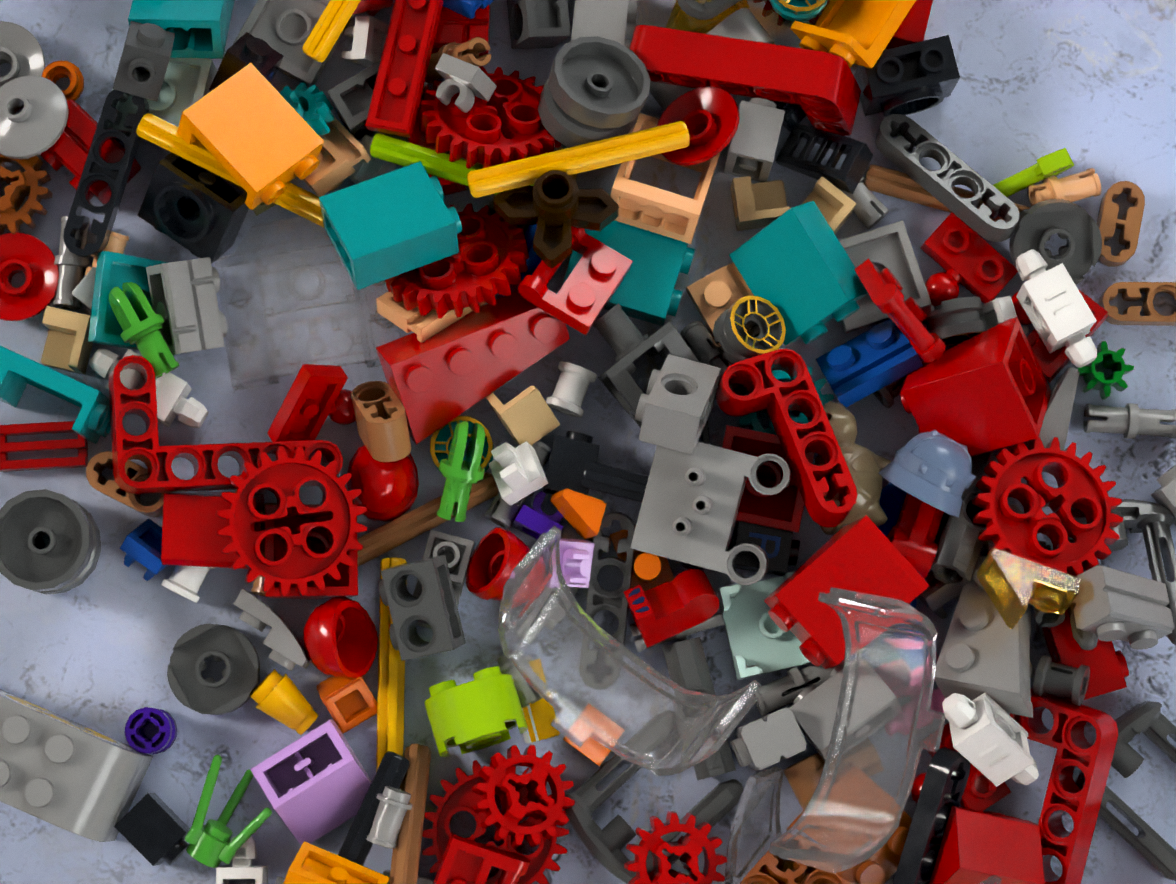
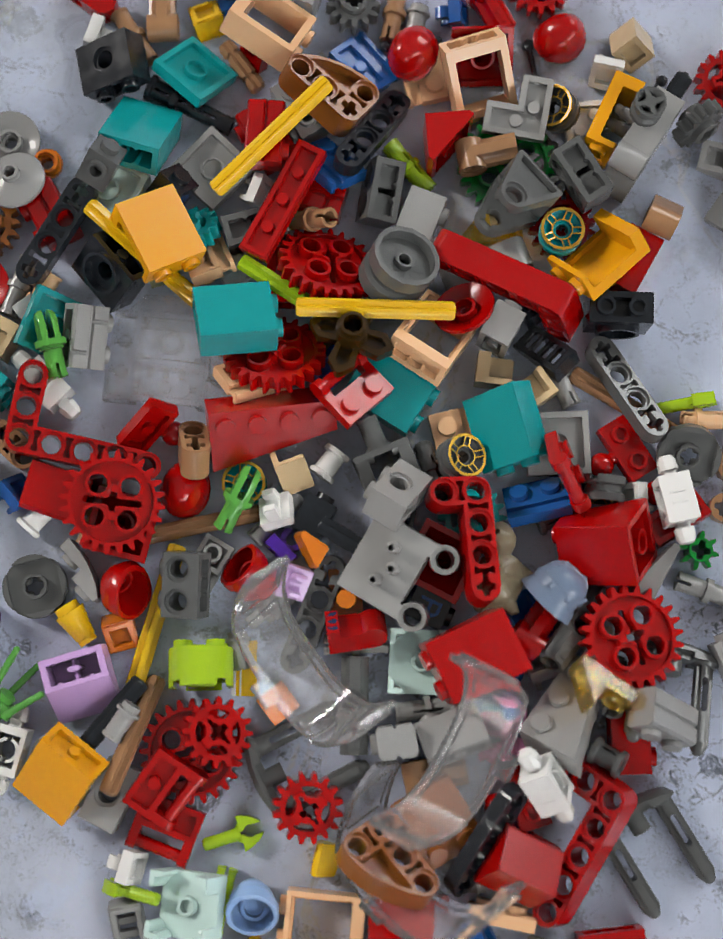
camera: 20 degrees right, 0 degrees up
light grey tile [435,53,497,113] -> none

